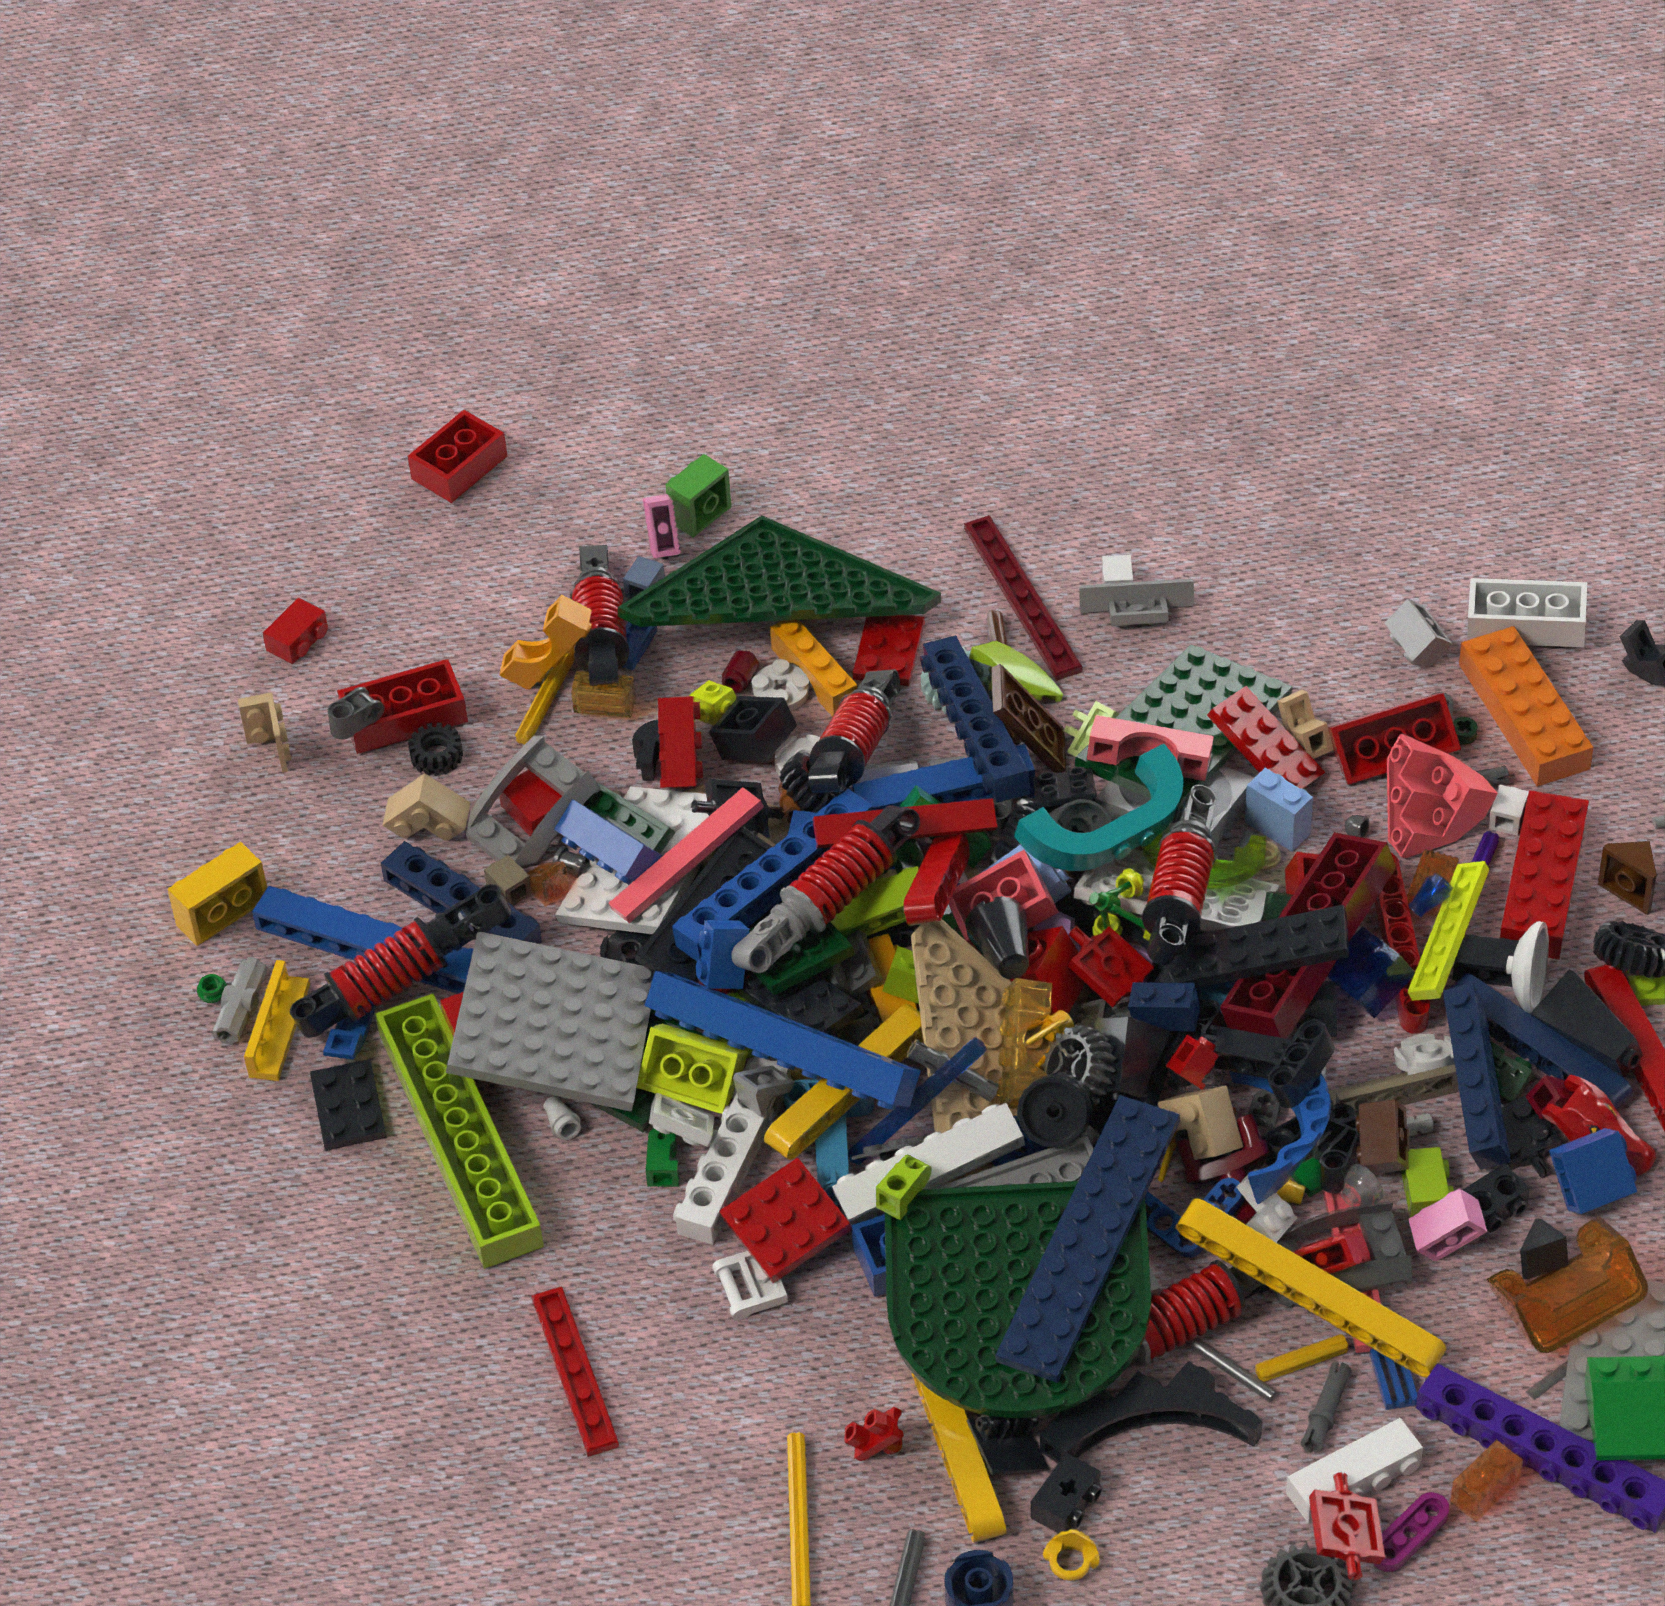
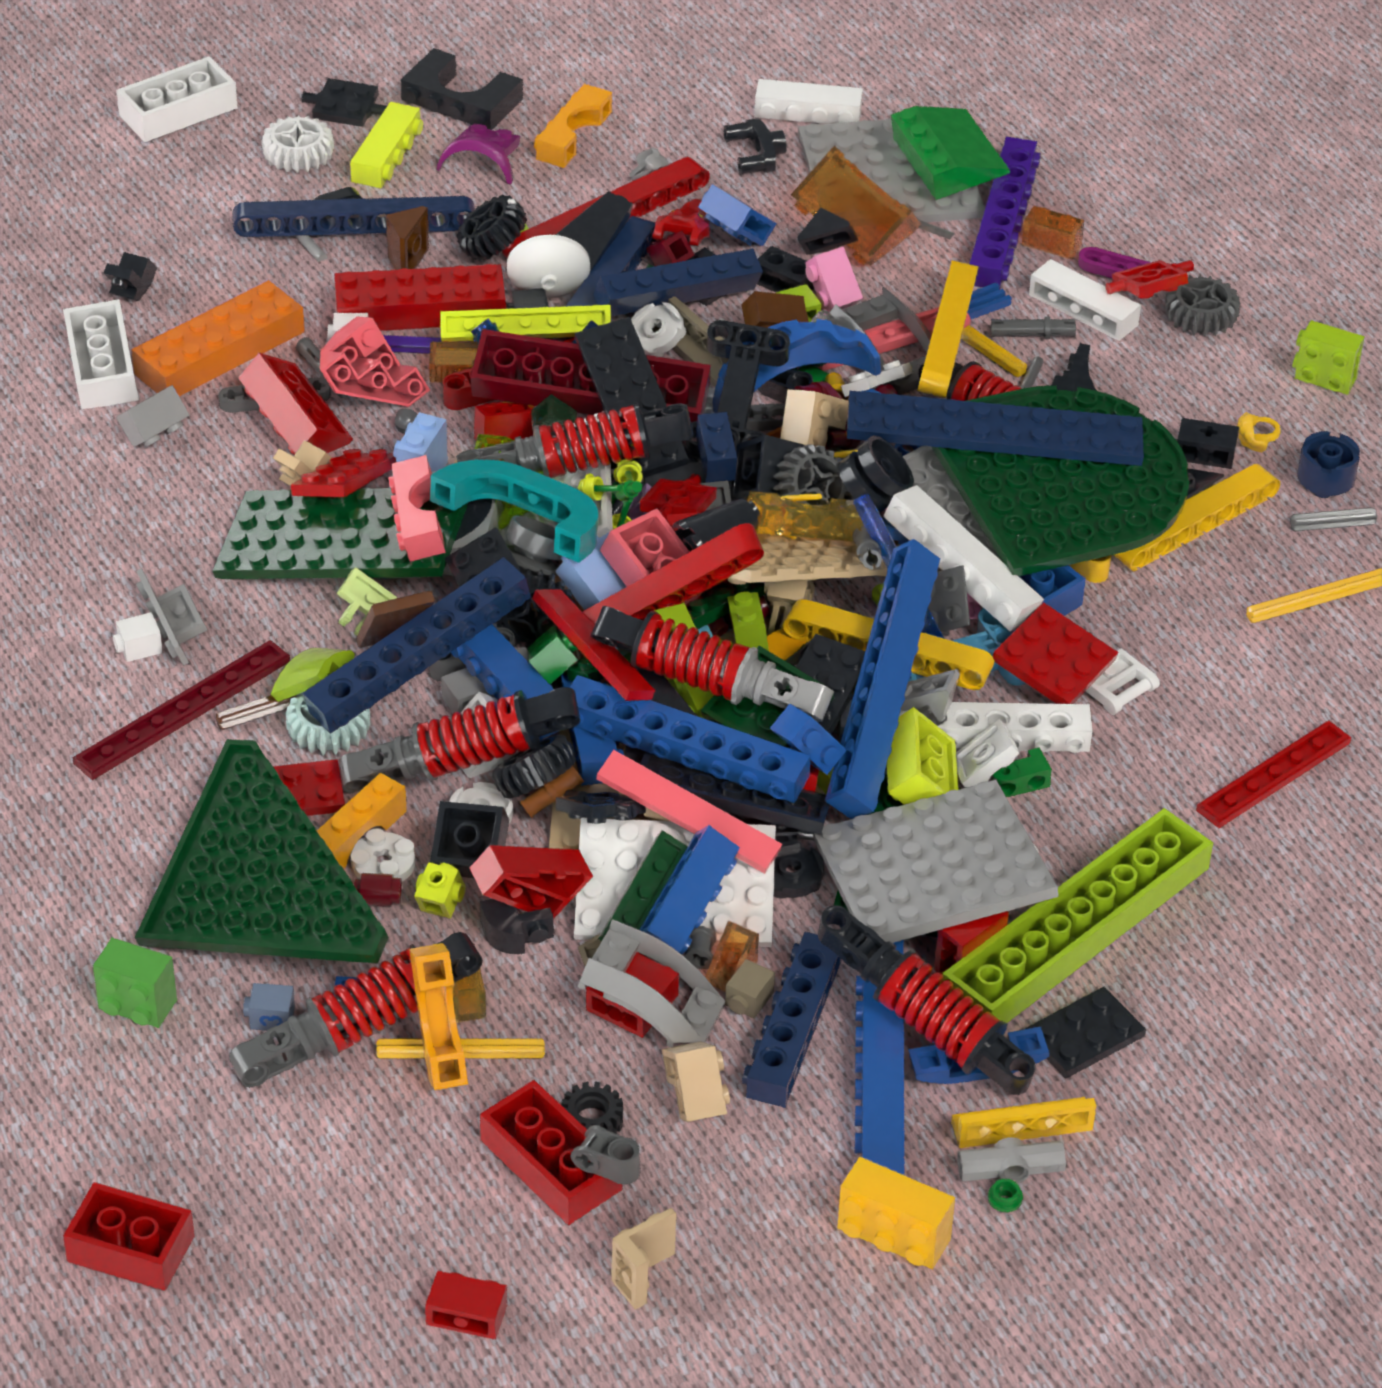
camera: 115 degrees left, 5 degrees down
bright pink brick [643,494,681,558] -> none
red hips [844,1407,904,1461] -> none
lime leg [876,1154,932,1220] -> none
red brick [1166,1035,1219,1090] -> none
red brick [1292,1227,1370,1274] -> none

